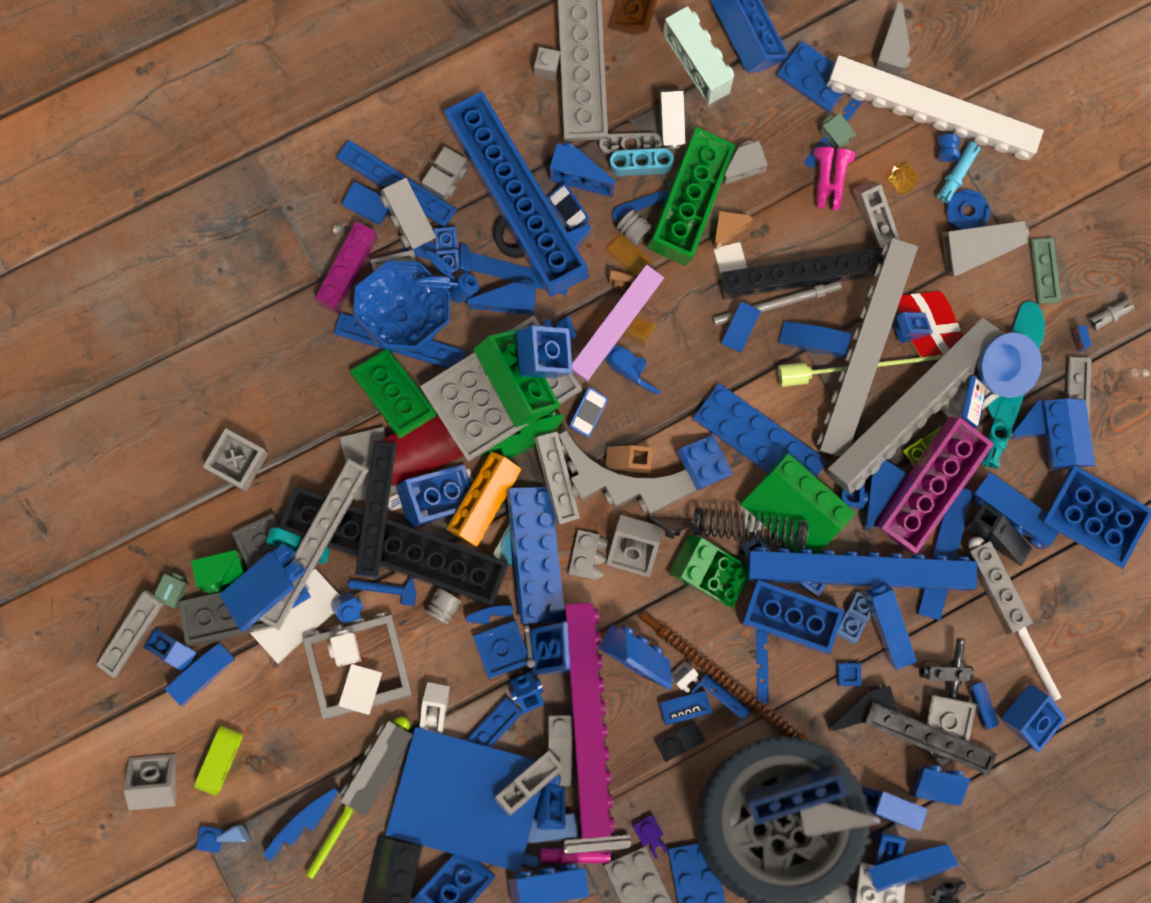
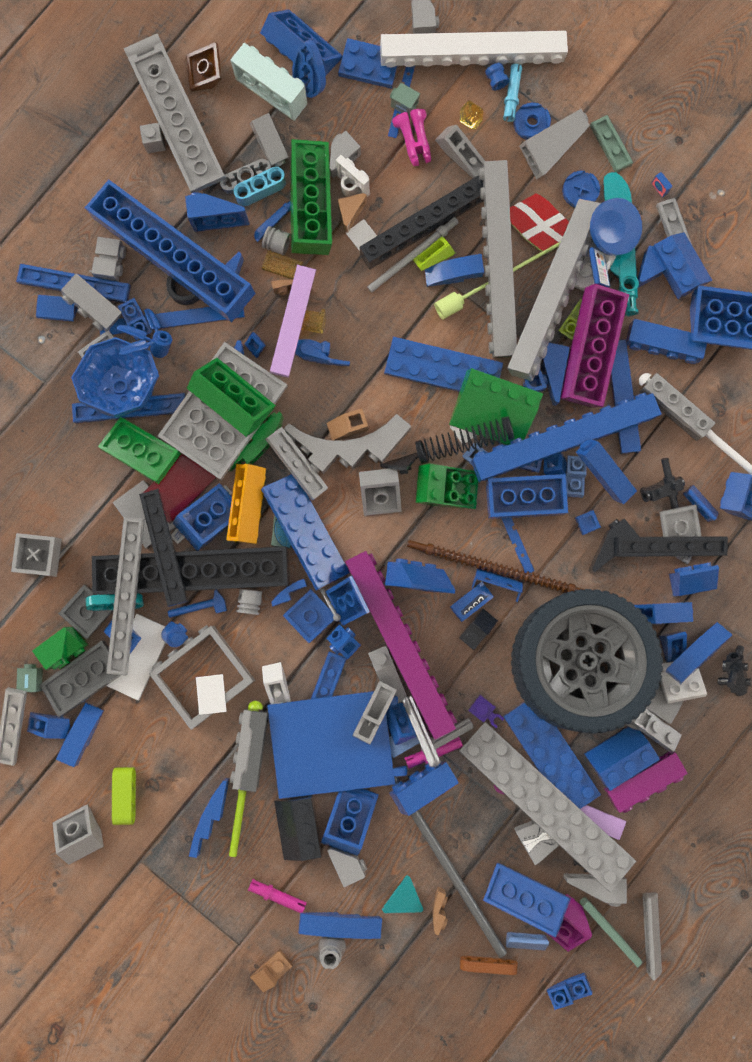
camera: 15 degrees left, 5 degrees up
blue plate [196,826,224,853] -> none
medium blue slope [216,825,252,842] -> none
blue tile [219,544,306,631] -> none
magenta brick [315,222,378,314] -> none
white brick [328,630,361,667] -> none
blue slope [467,280,537,315] -> none
blue brick [517,326,573,378] -> none
slope [547,183,590,231] -> none
slope [569,387,608,438] -> none
light grey plate [569,530,611,580] -> none
white tile [671,661,699,692] -> none
blue plate [677,435,734,491] -> none
blue slope [721,301,761,353] -> none
dark blue brick [747,763,848,825] -> none
light grey slope [800,803,880,836] -> none
blue slope [894,312,933,343] -> none
black slope [965,503,1032,566] -> none
light grey pin [1088,298,1134,331] -> none
none -> blue piece [292,40,326,98]
none -> white plate [336,155,370,197]
none -> light grey axle [402,696,441,767]
none -> lime slope [413,236,456,271]
none -> blue slope [544,453,566,475]
none -> blue tile [562,170,600,208]

